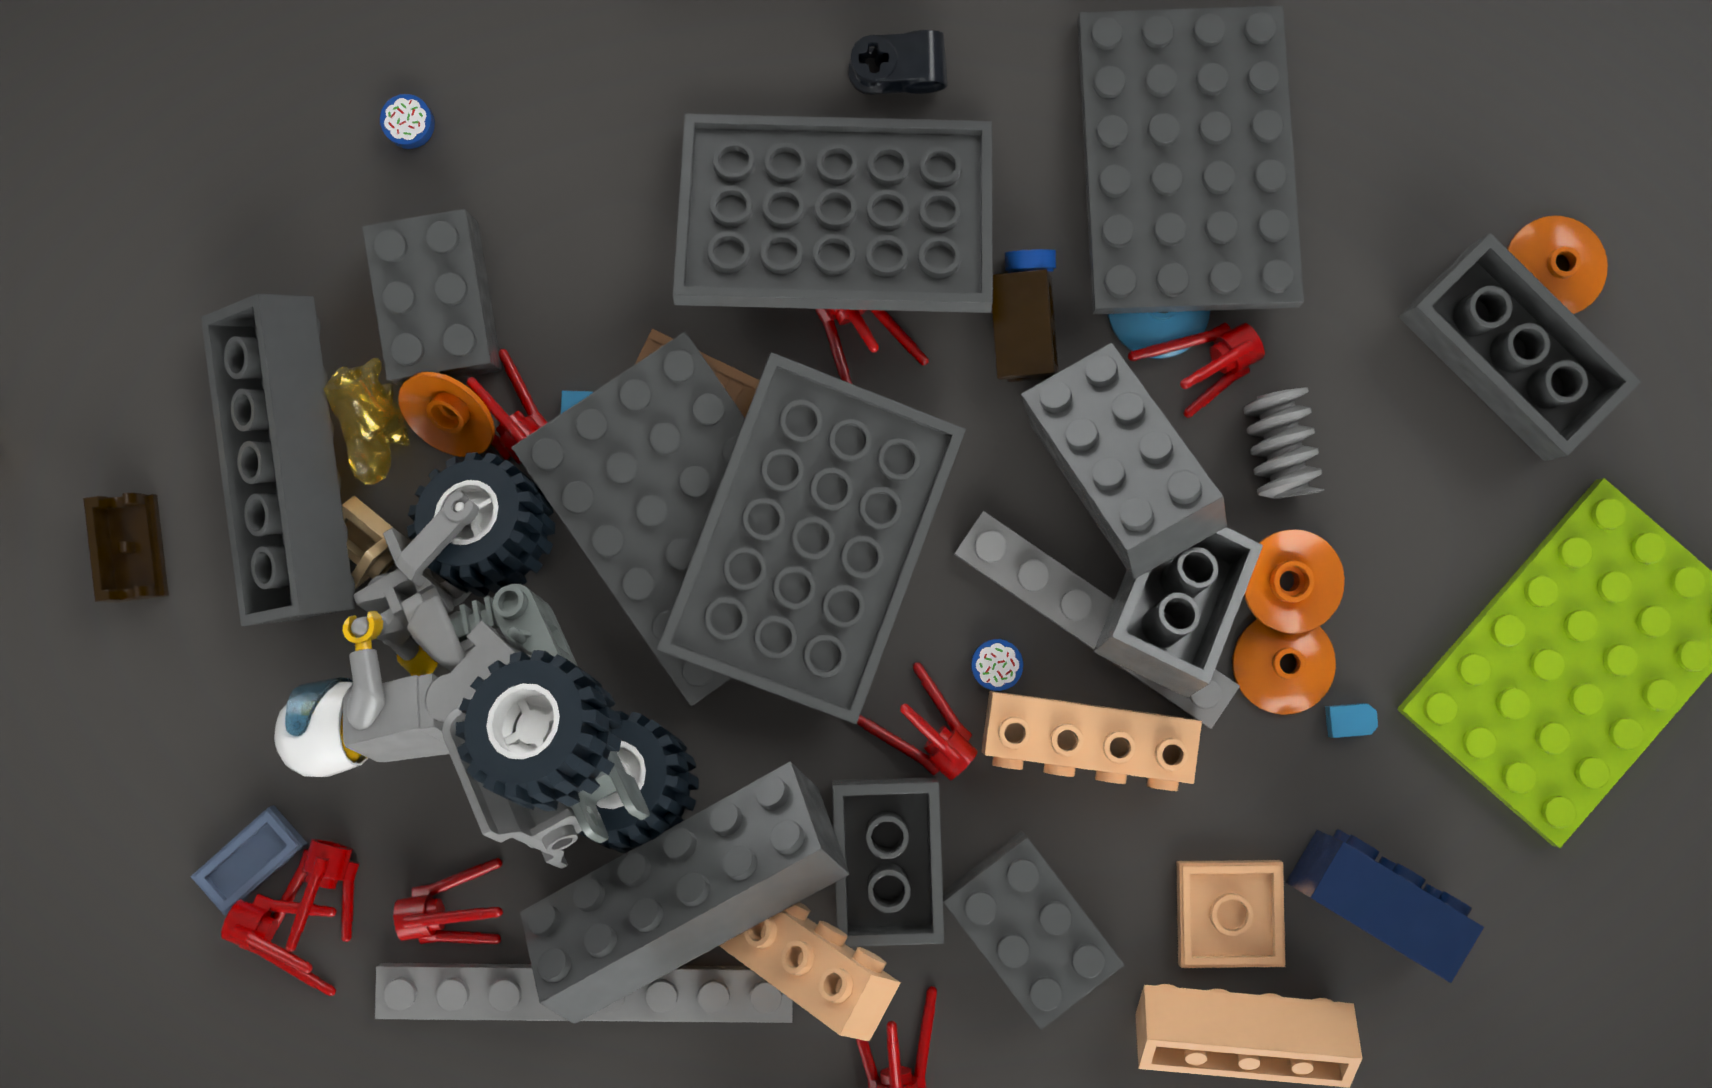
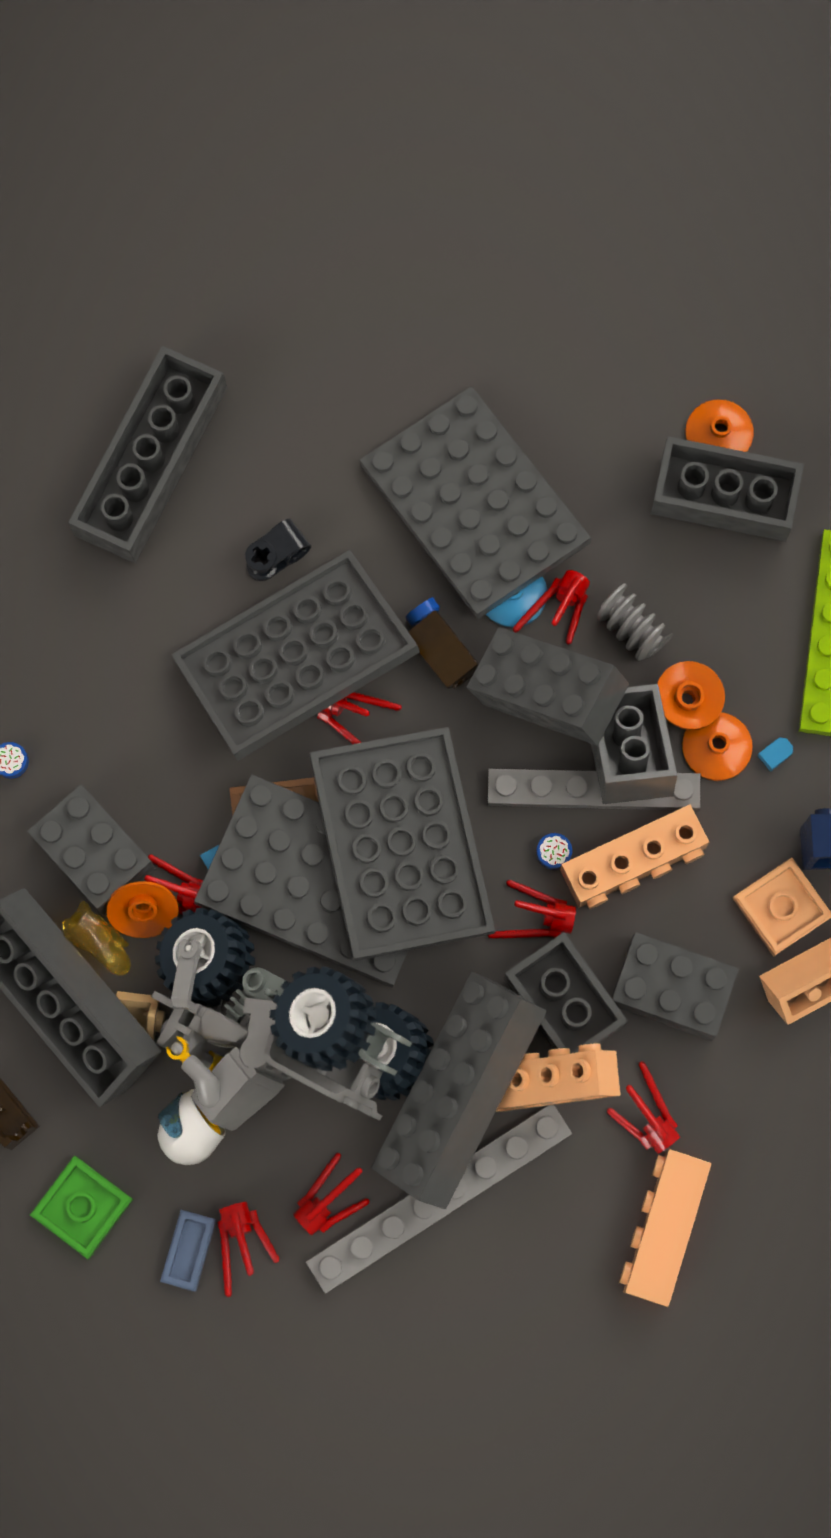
camera: 30 degrees left, 10 degrees down
red plant [221,894,337,996] -> none
none -> bright green tile [30,1155,134,1259]

